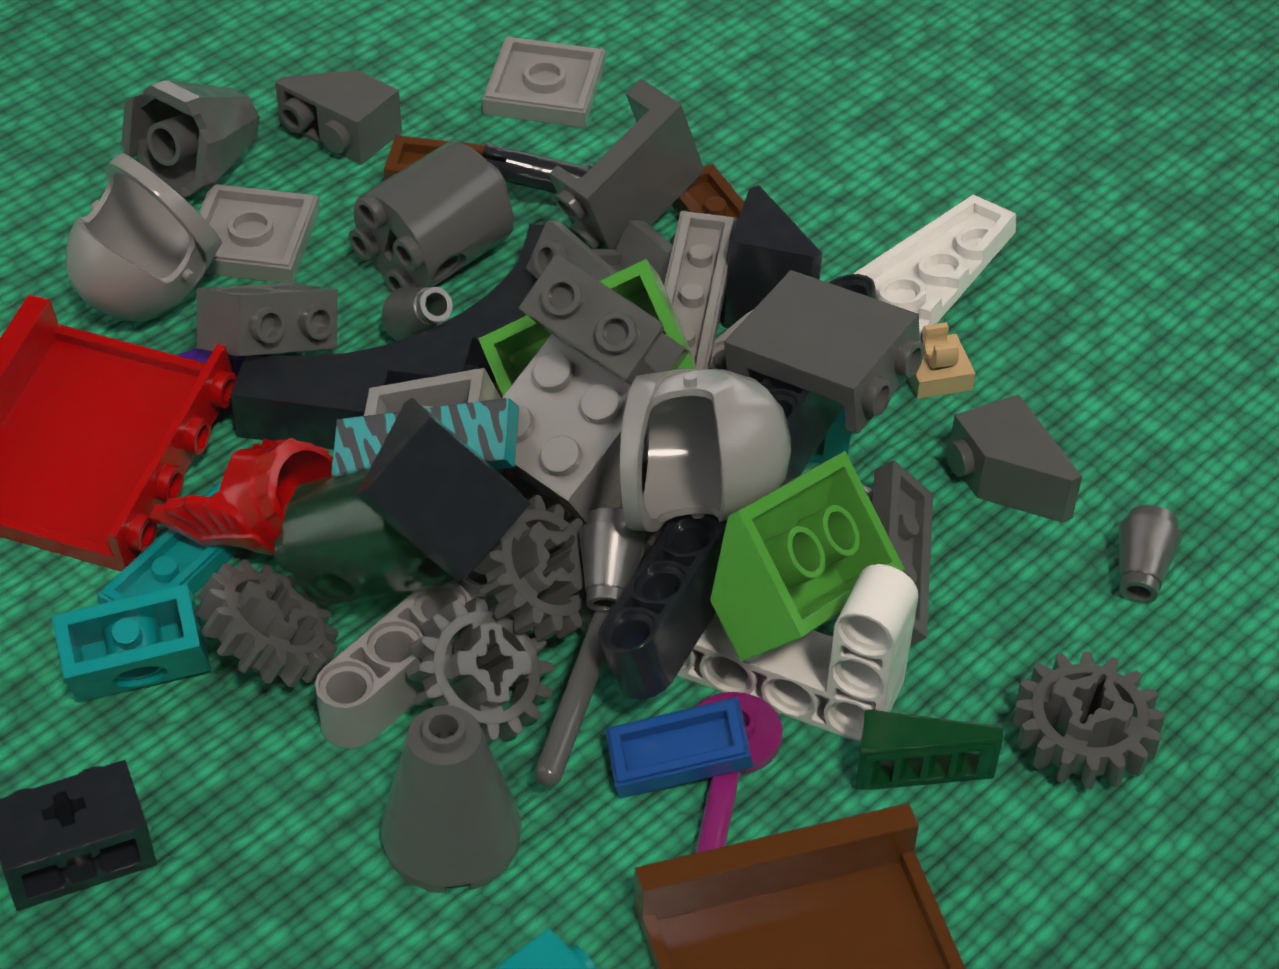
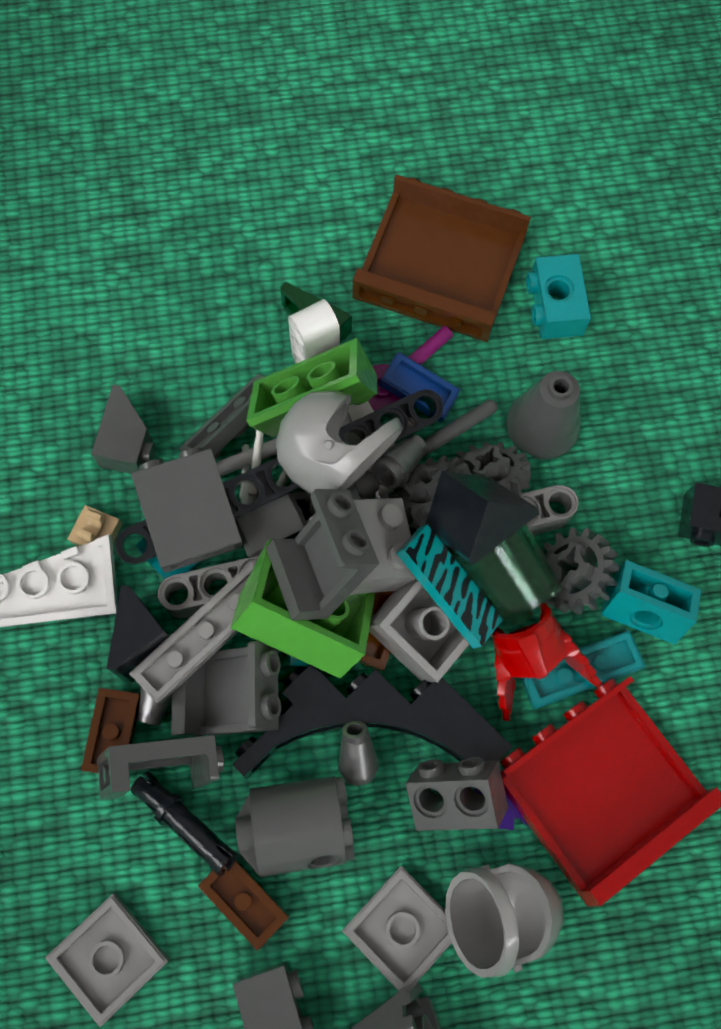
camera: 145 degrees left, 25 degrees up
dark grey gear [1012,651,1165,789] -> none
flat silver cone [1119,505,1182,603] -> none

